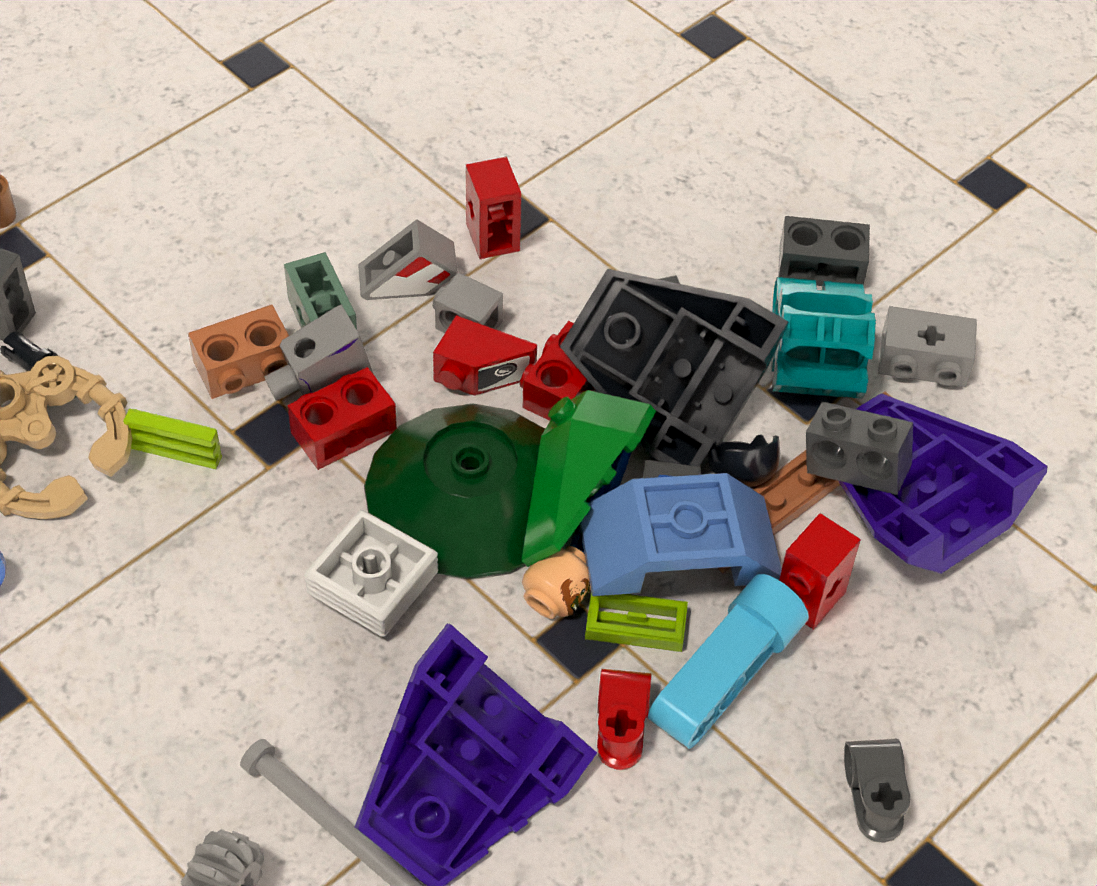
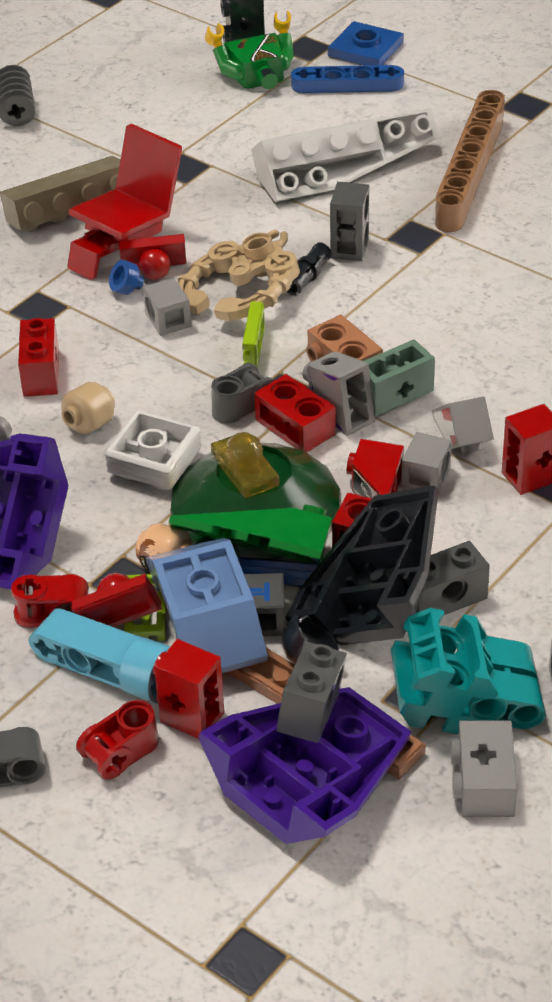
camera: 85 degrees right, 10 degrees down
none -> red brick [18,318,59,397]
none -> tan head [61,382,115,434]
none -> red tile [72,573,162,627]
none -> red piece [76,700,159,780]
none -> light grey brick [143,278,191,336]
none -> dark grey piece [211,363,275,423]
none -> clear yellow tile [211,432,279,498]

